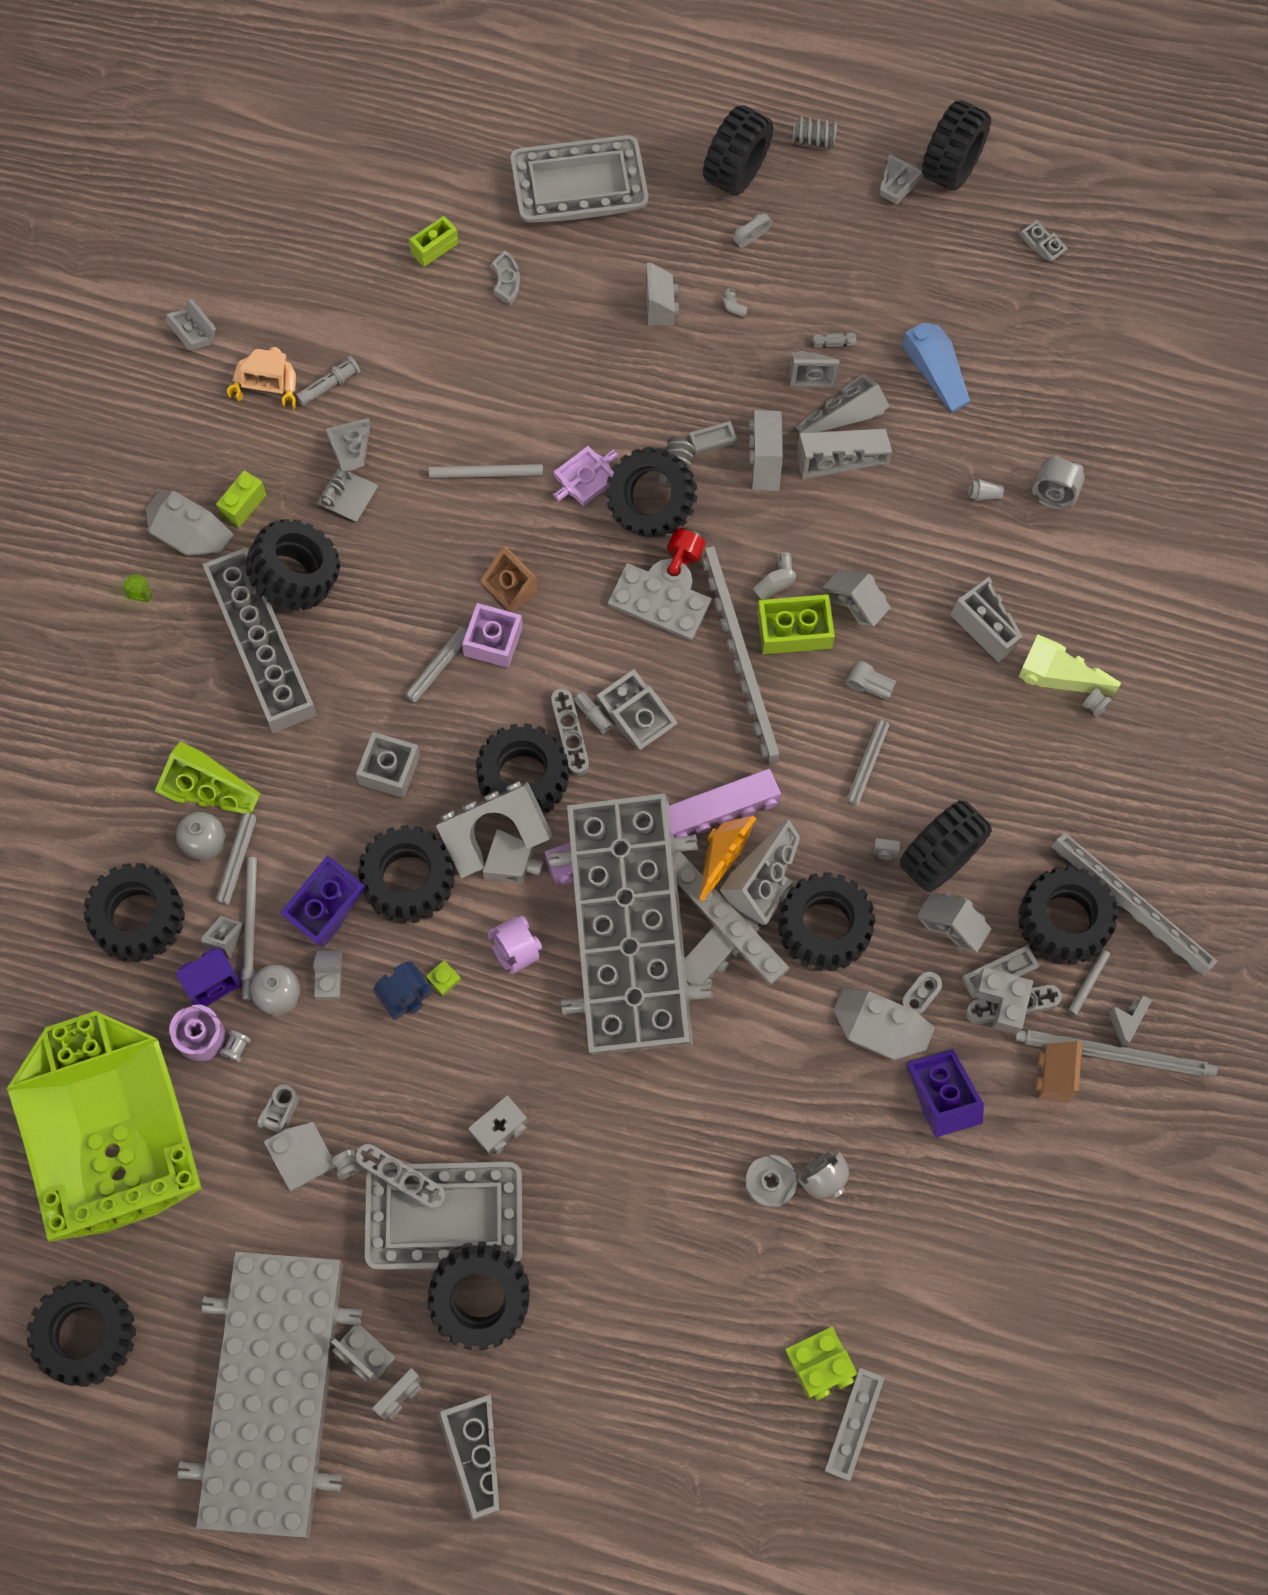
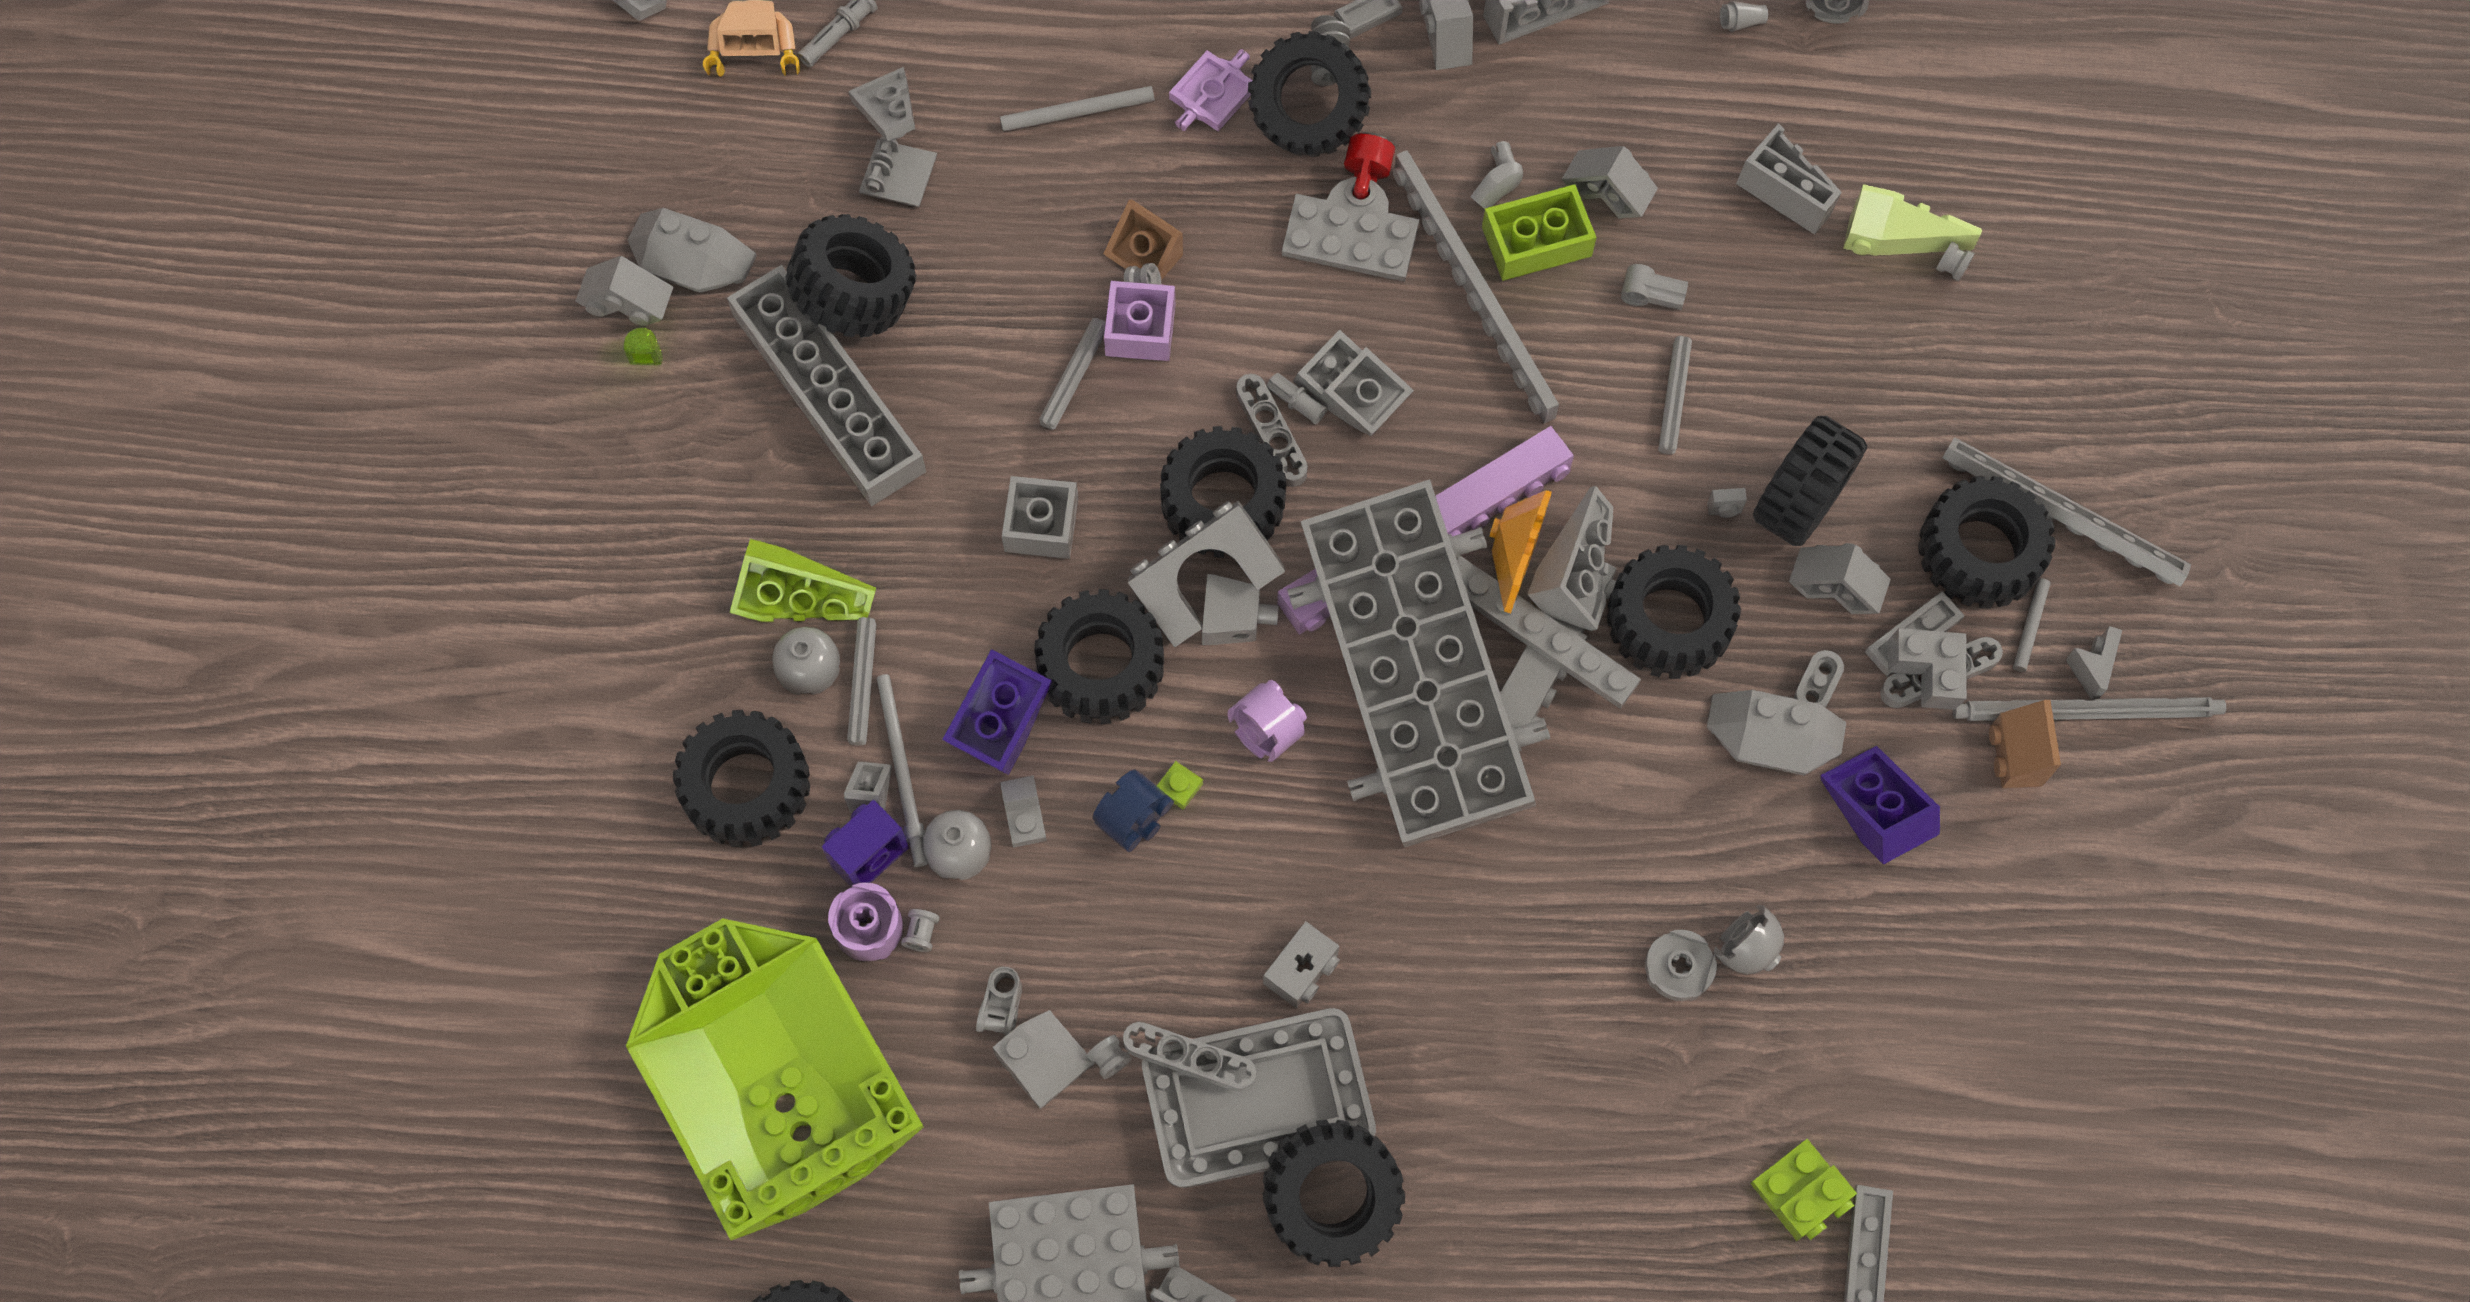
camera: 10 degrees left, 0 degrees up
lime brick [216,470,266,529] -> none
none -> light grey brick [575,256,673,326]
none -> light grey wheel [1124,263,1161,285]

